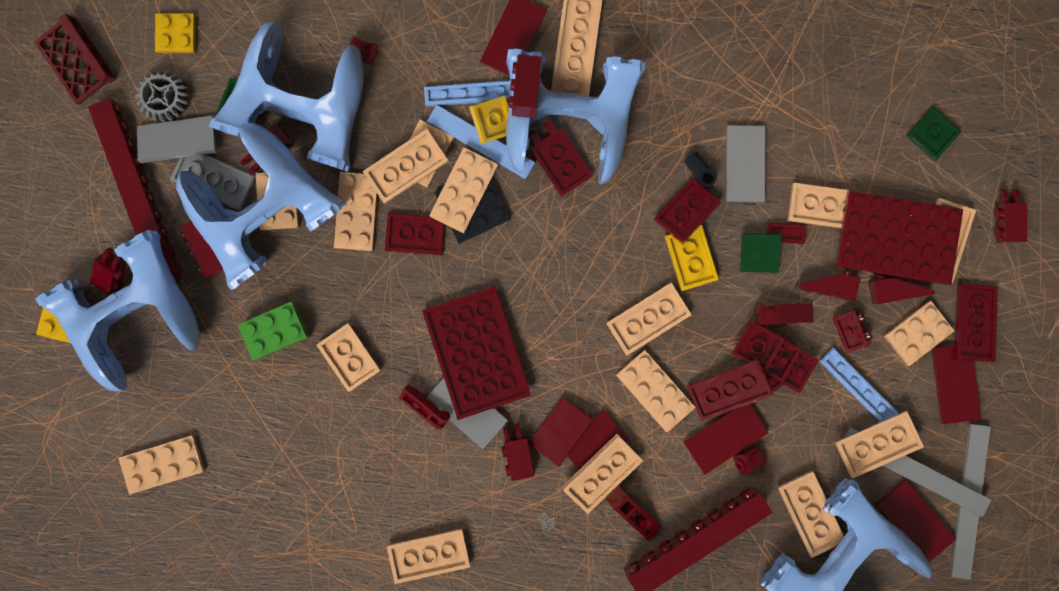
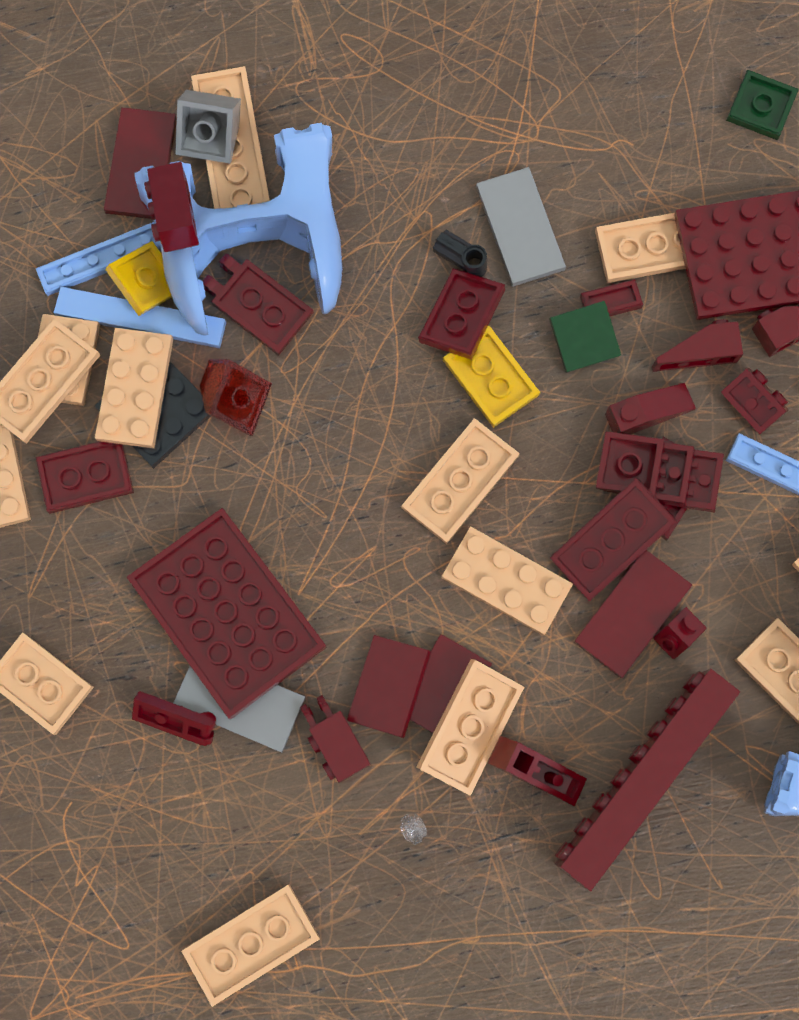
camera: 15 degrees left, 10 degrees down
none -> light grey slope [175,90,241,164]
none -> clear red slope [199,359,272,436]

